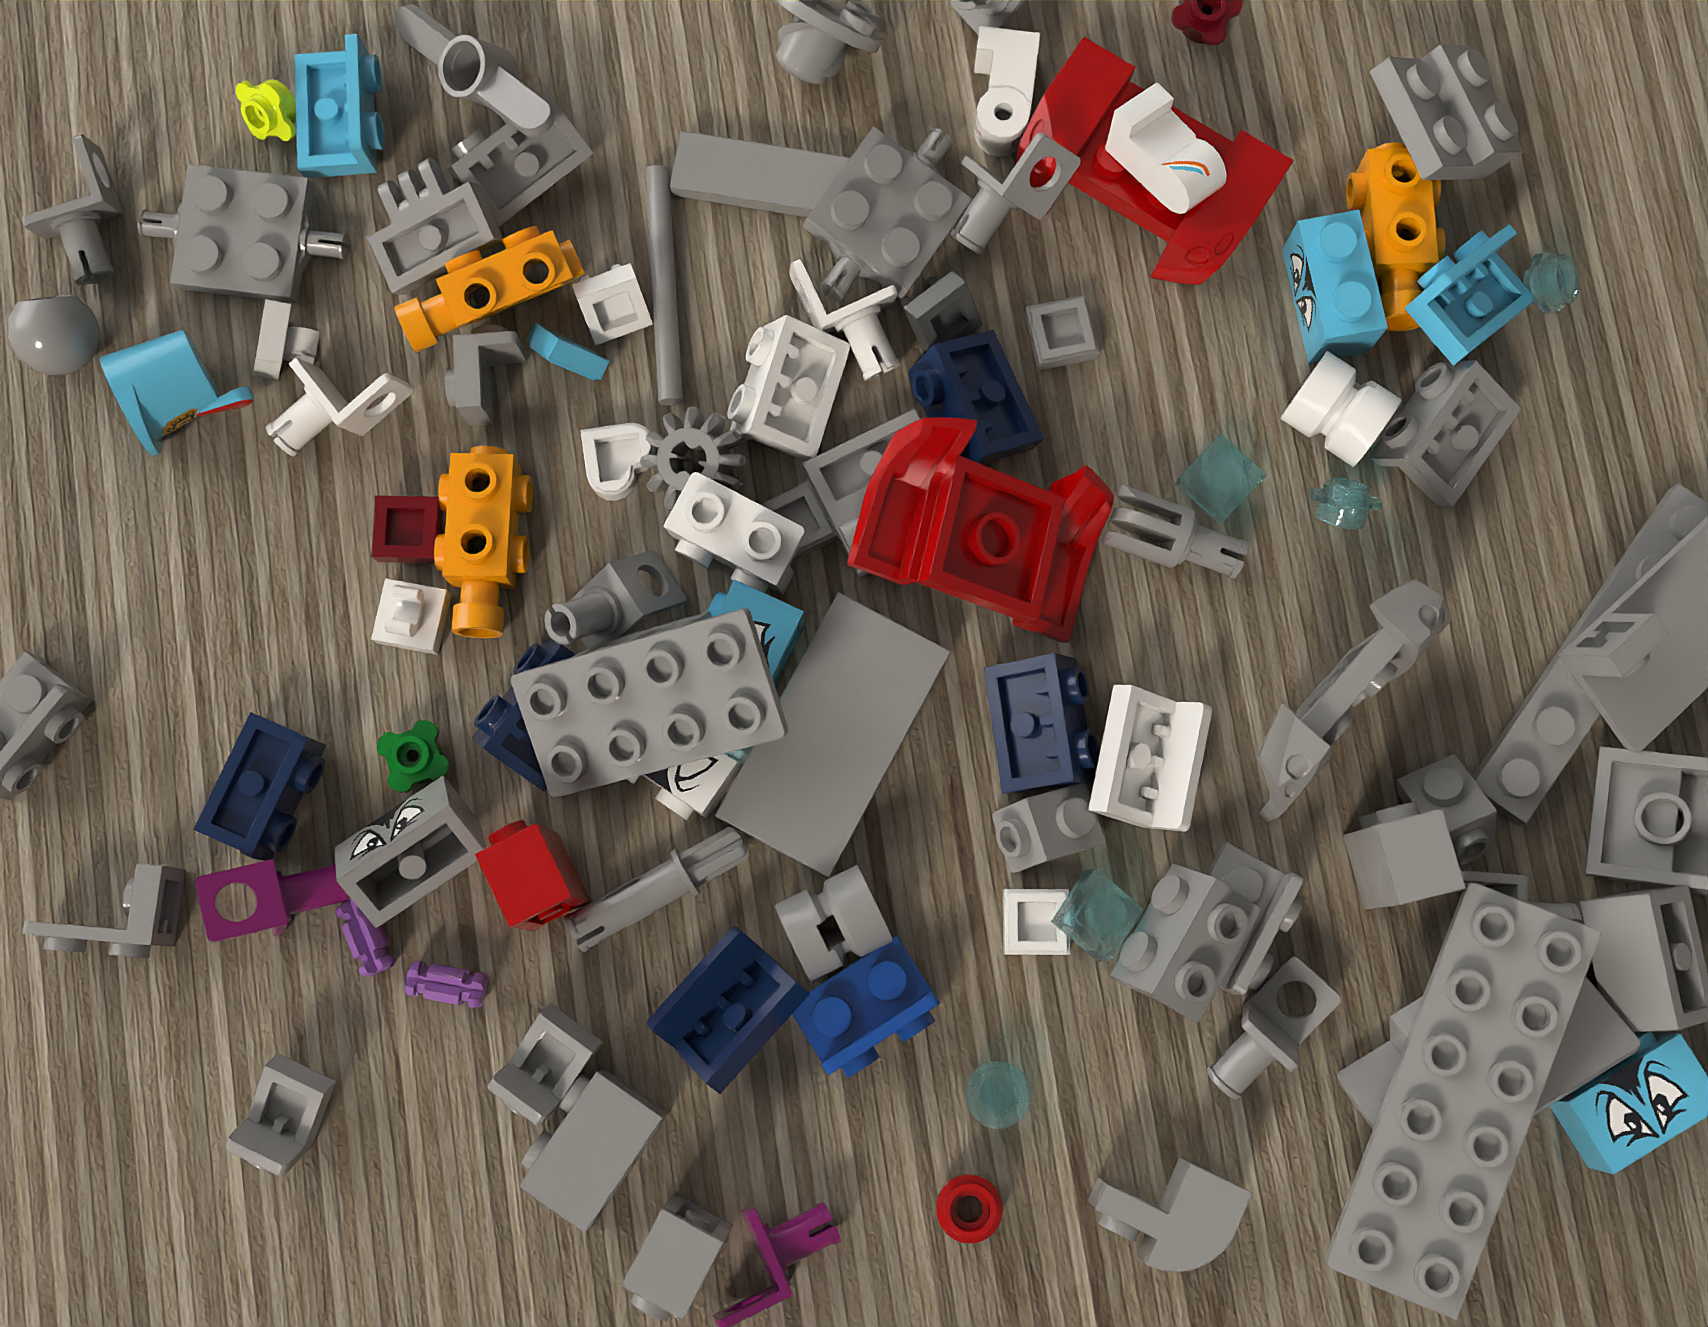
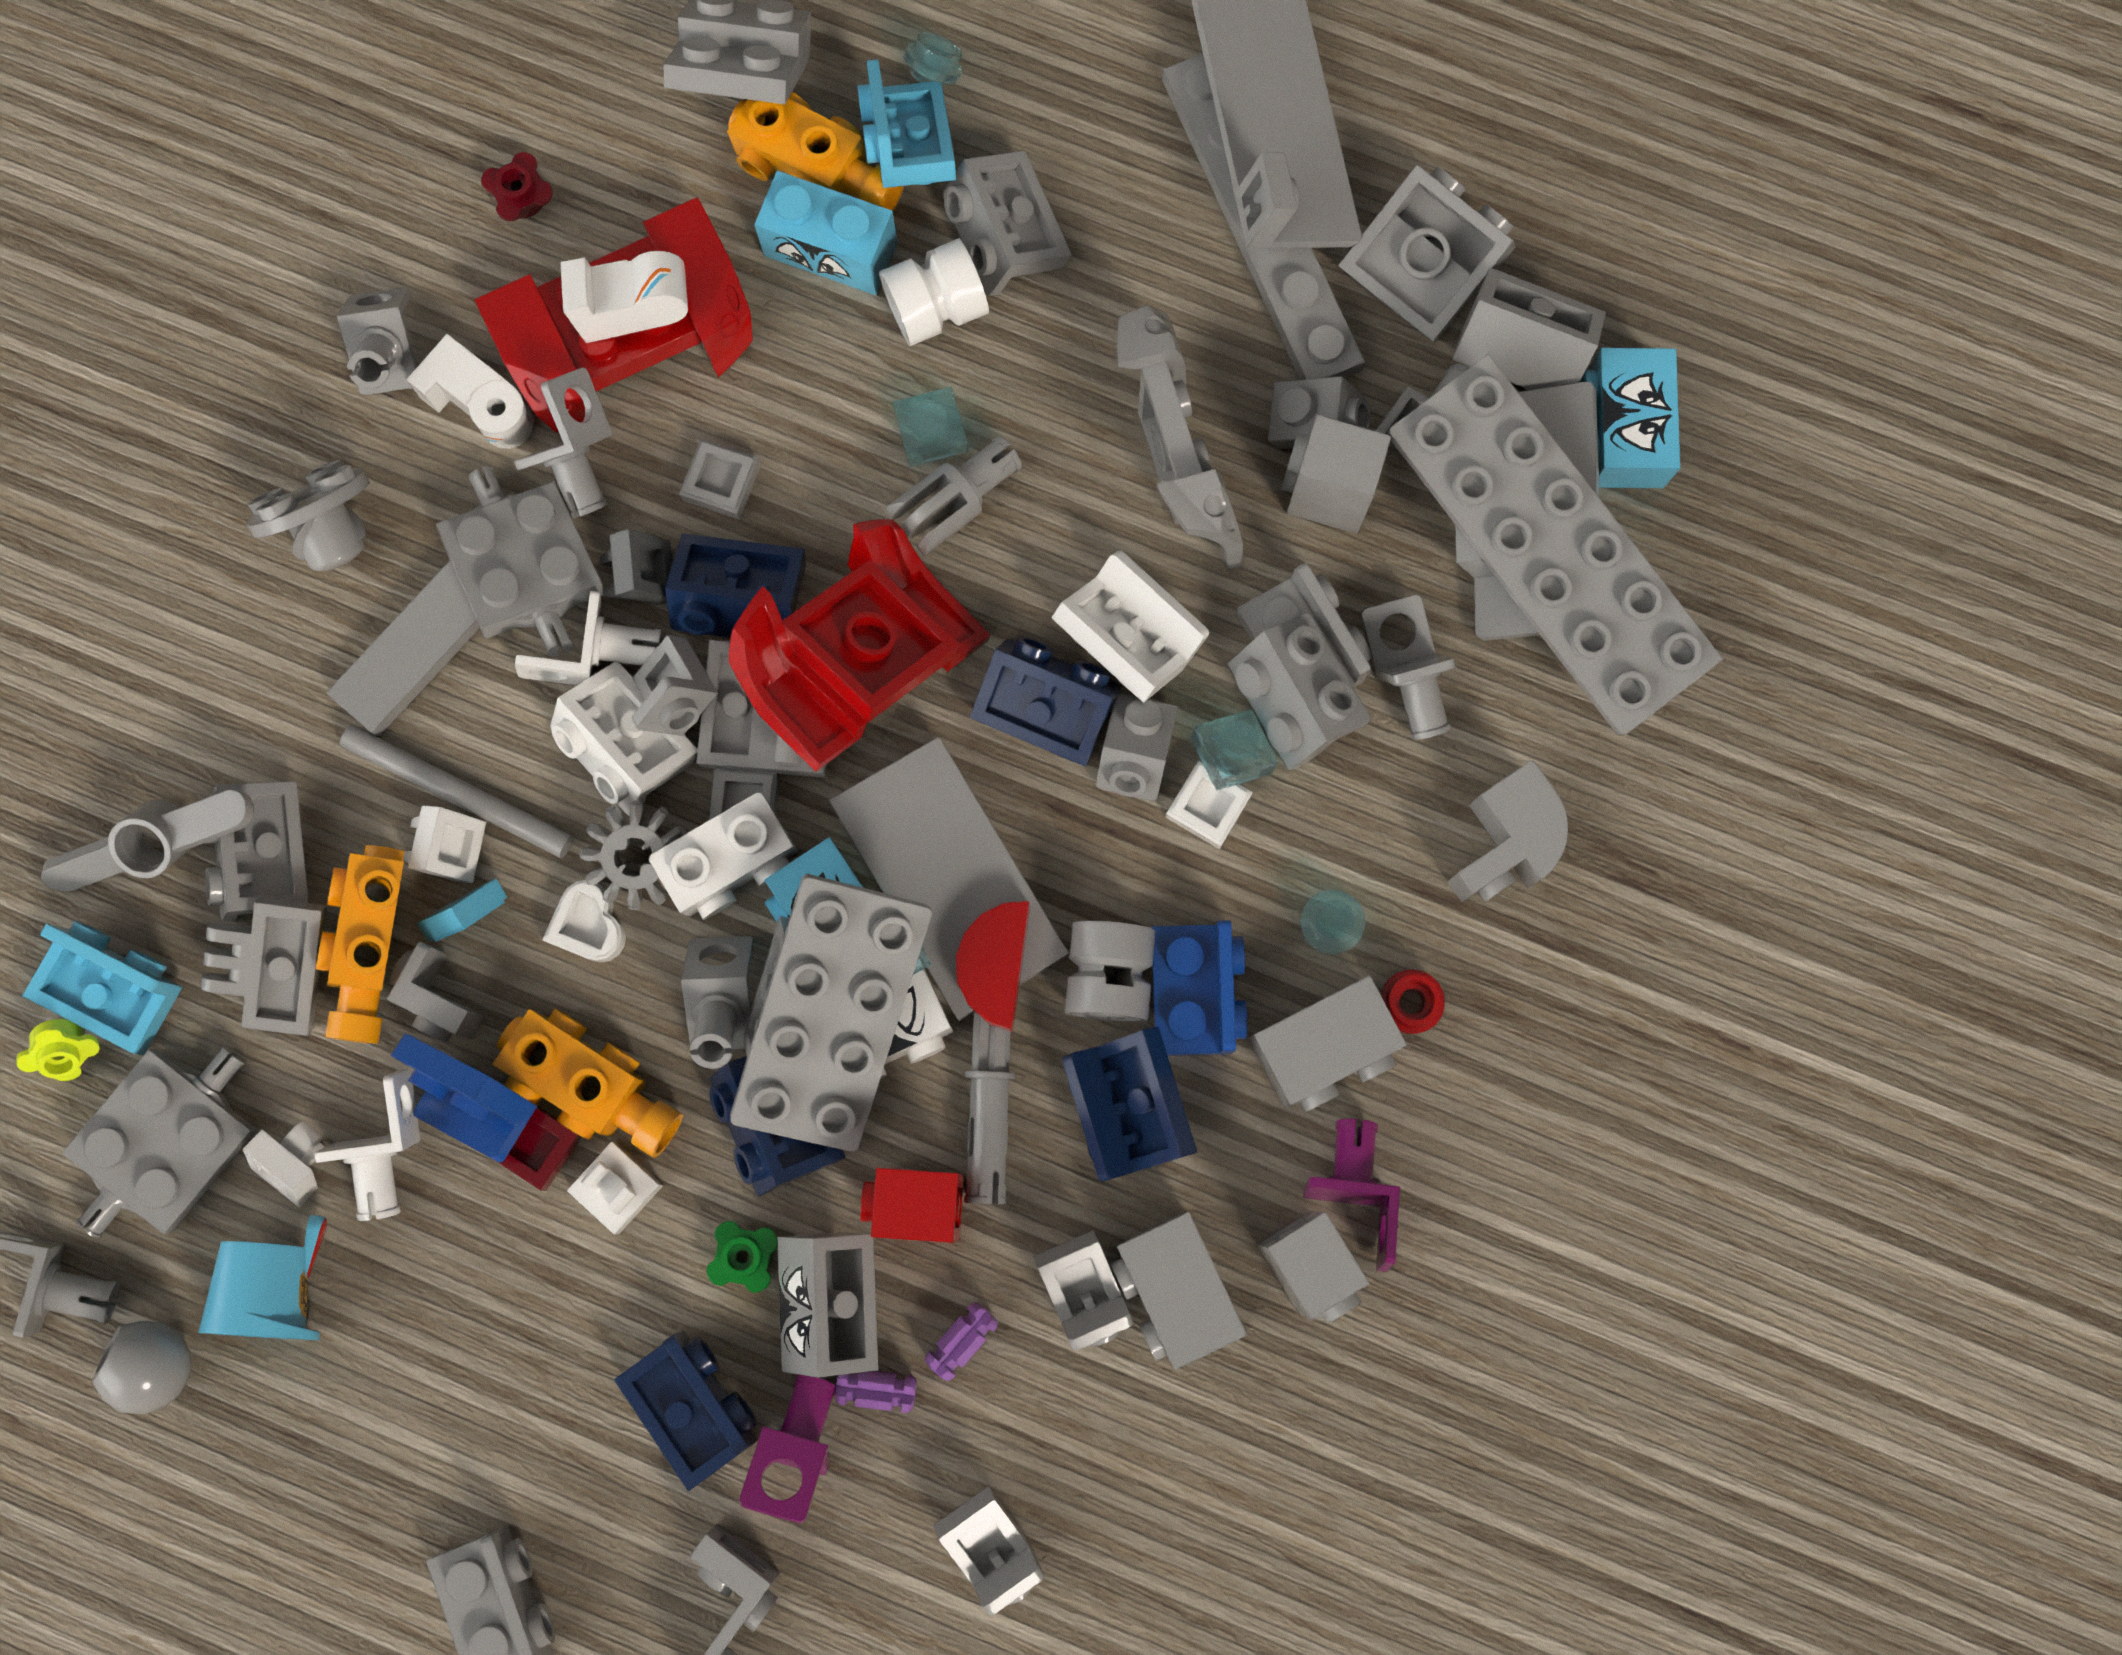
camera: 60 degrees left, 0 degrees up
clear light blue plate [1309,477,1383,529] -> none
none -> blue bracket [391,1033,537,1163]
none -> light grey bracket [632,635,718,736]
none -> red tile [956,901,1031,1032]
none -> light grey brick [1249,975,1407,1112]

